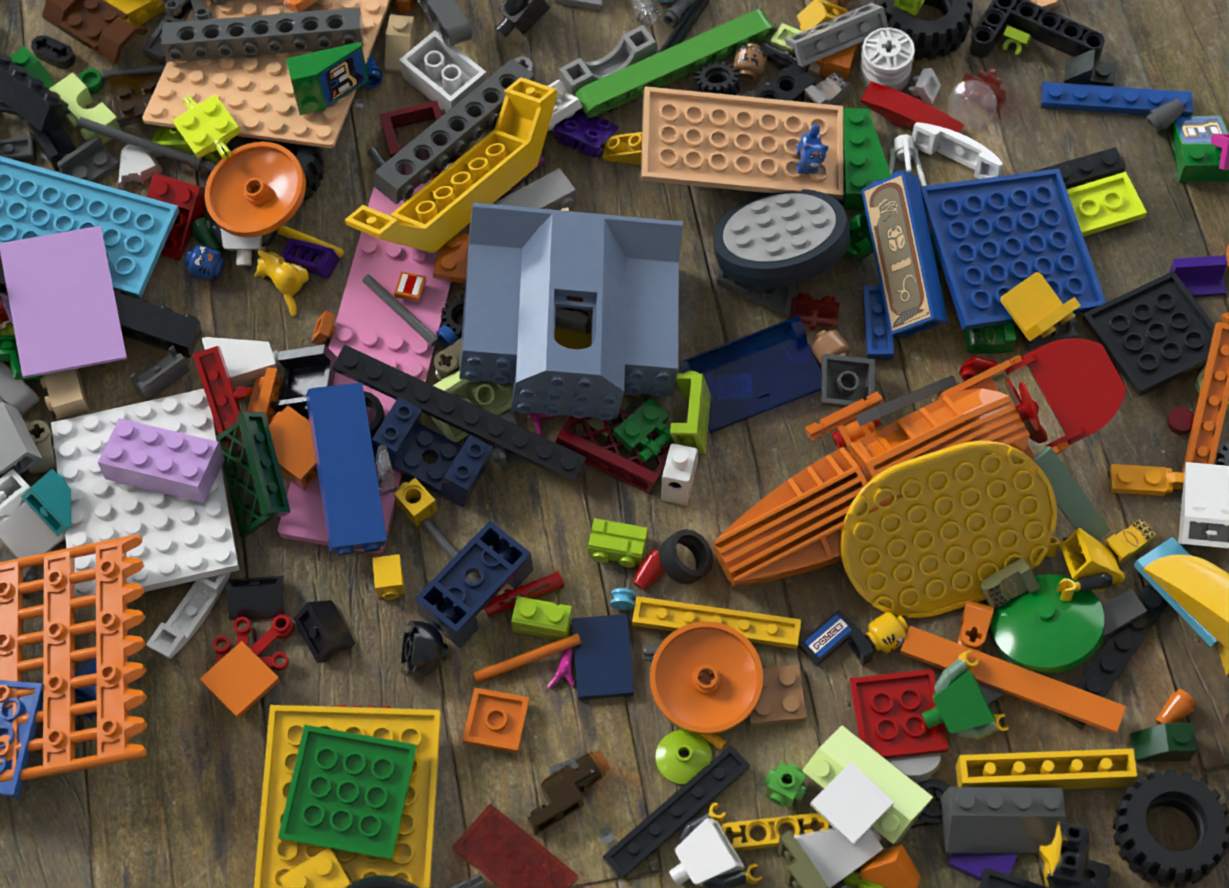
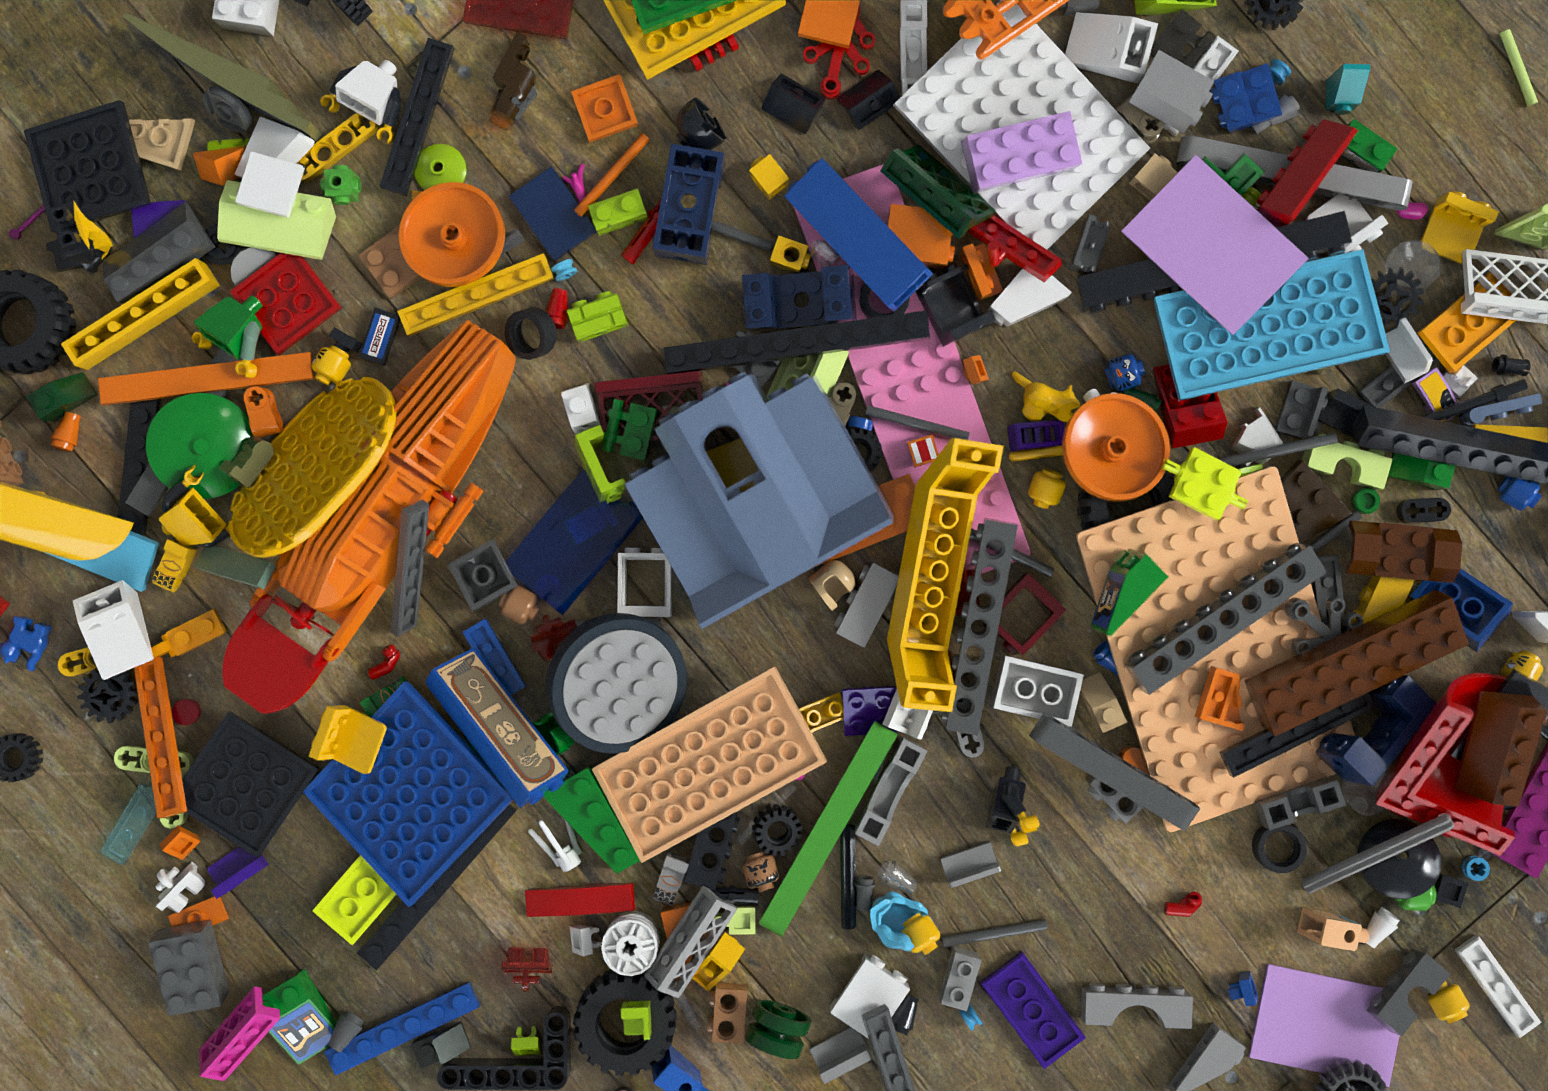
camera: 150 degrees right, 25 degrees up
teal slope [20,469,71,536] -> none
blue animal [796,124,828,174] -> none
white slope [912,123,1003,179] -> none
clear dish [947,80,997,130] -> none
none -> white window [617,548,673,617]
none -> yellow head [1028,468,1066,509]

